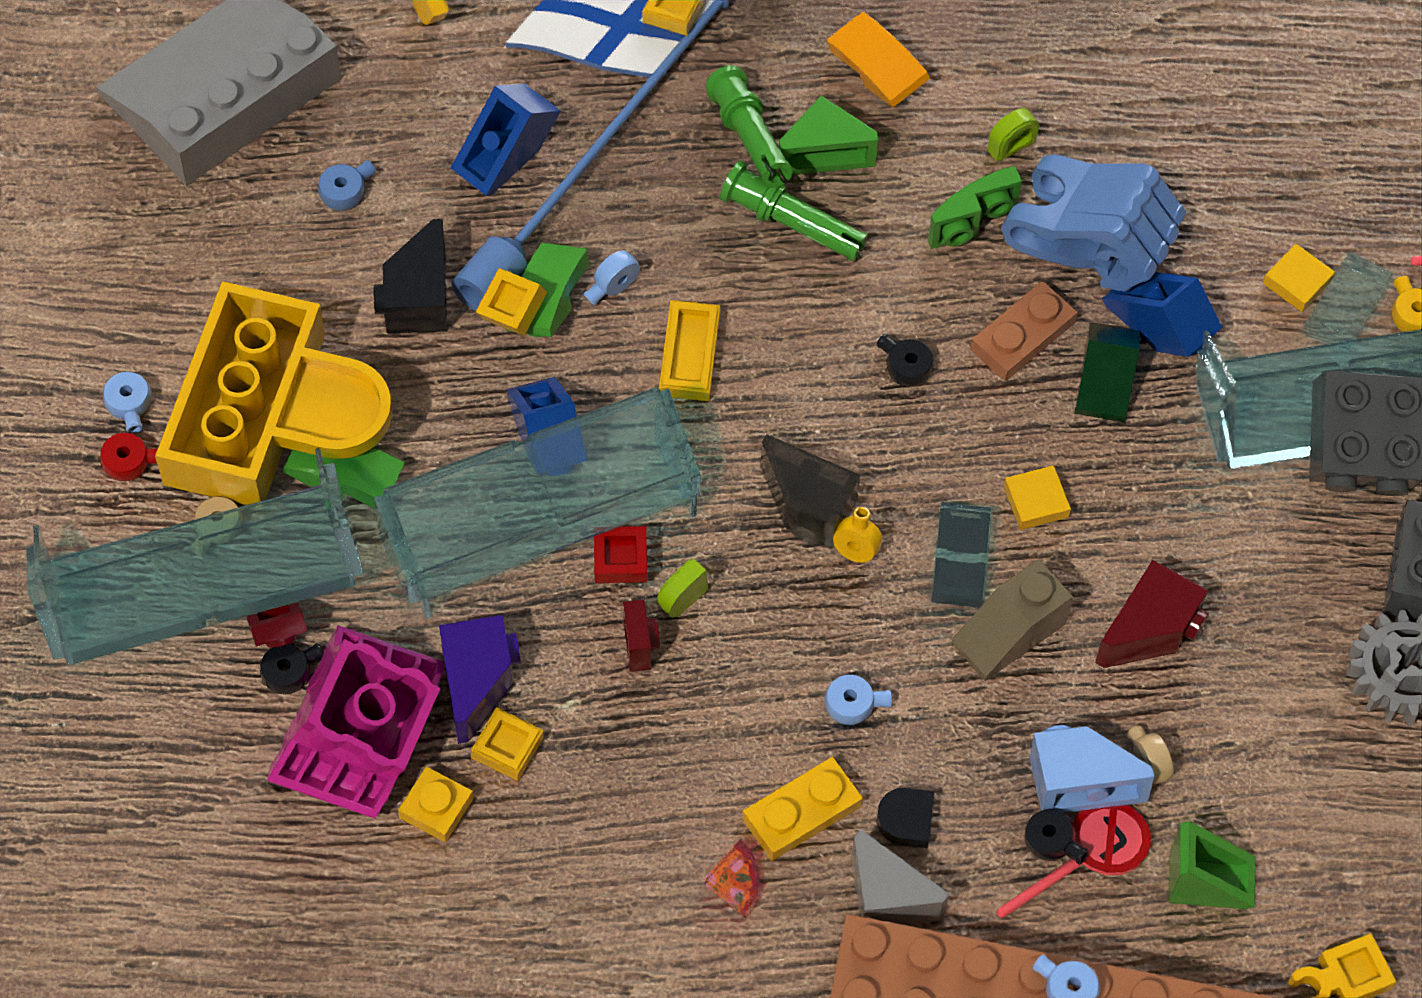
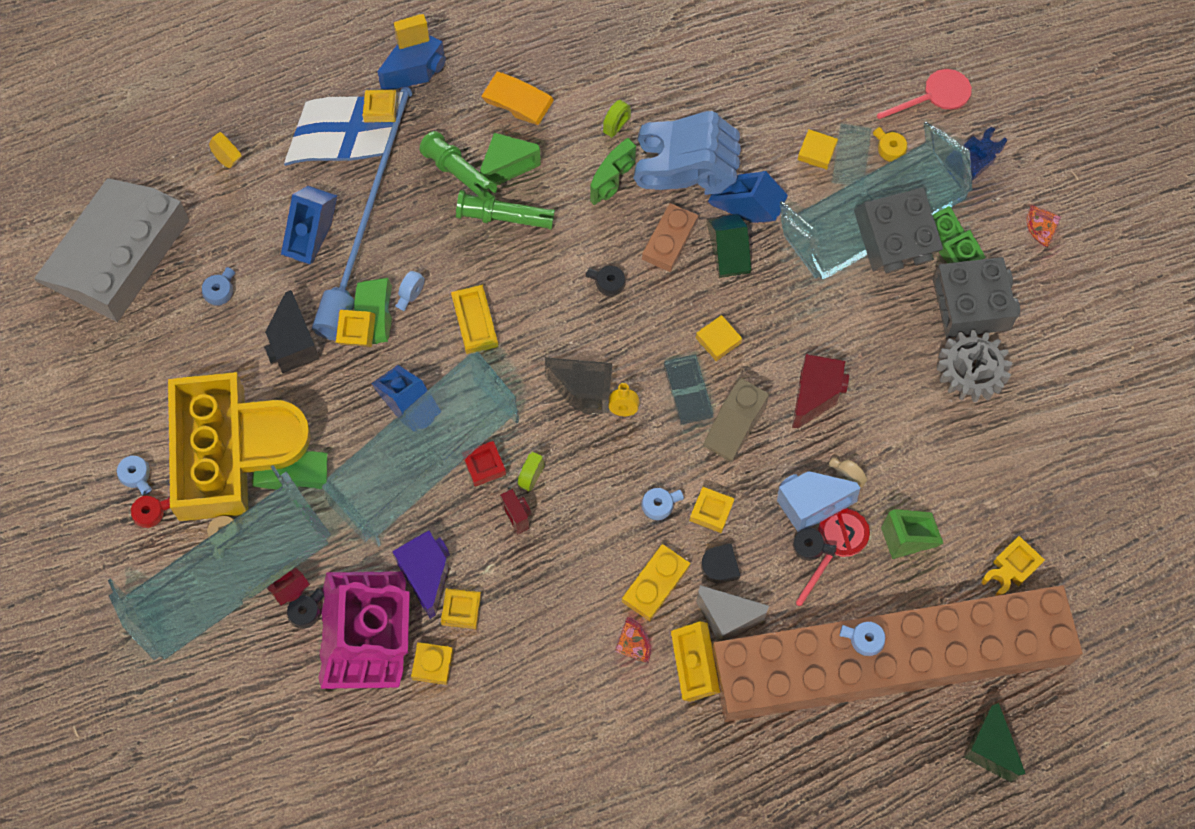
camera: 20 degrees left, 5 degrees up
none -> yellow plate [671,621,720,702]
none -> yellow plate [689,486,735,533]

